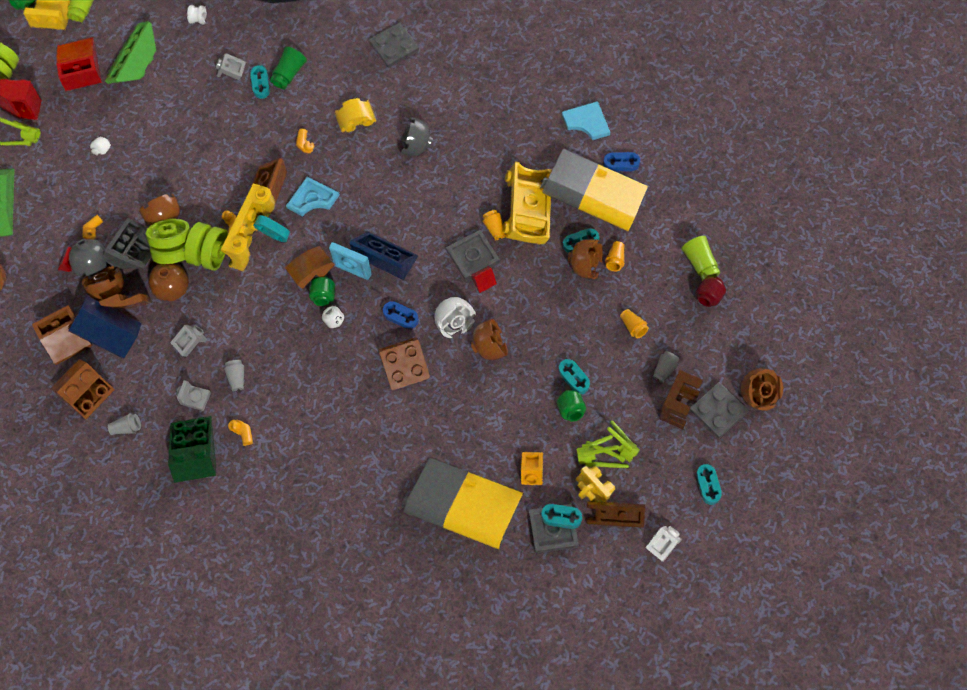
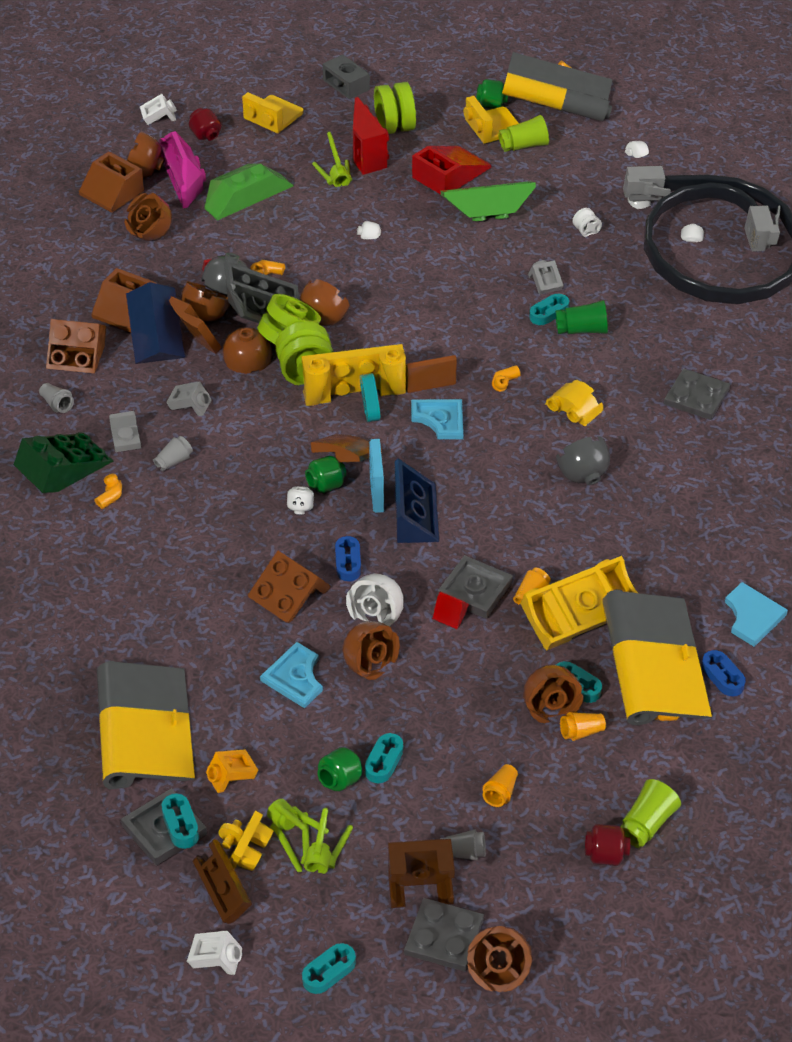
camera: 55 degrees right, 20 degrees down
none -> medium azure tile [260,642,323,708]

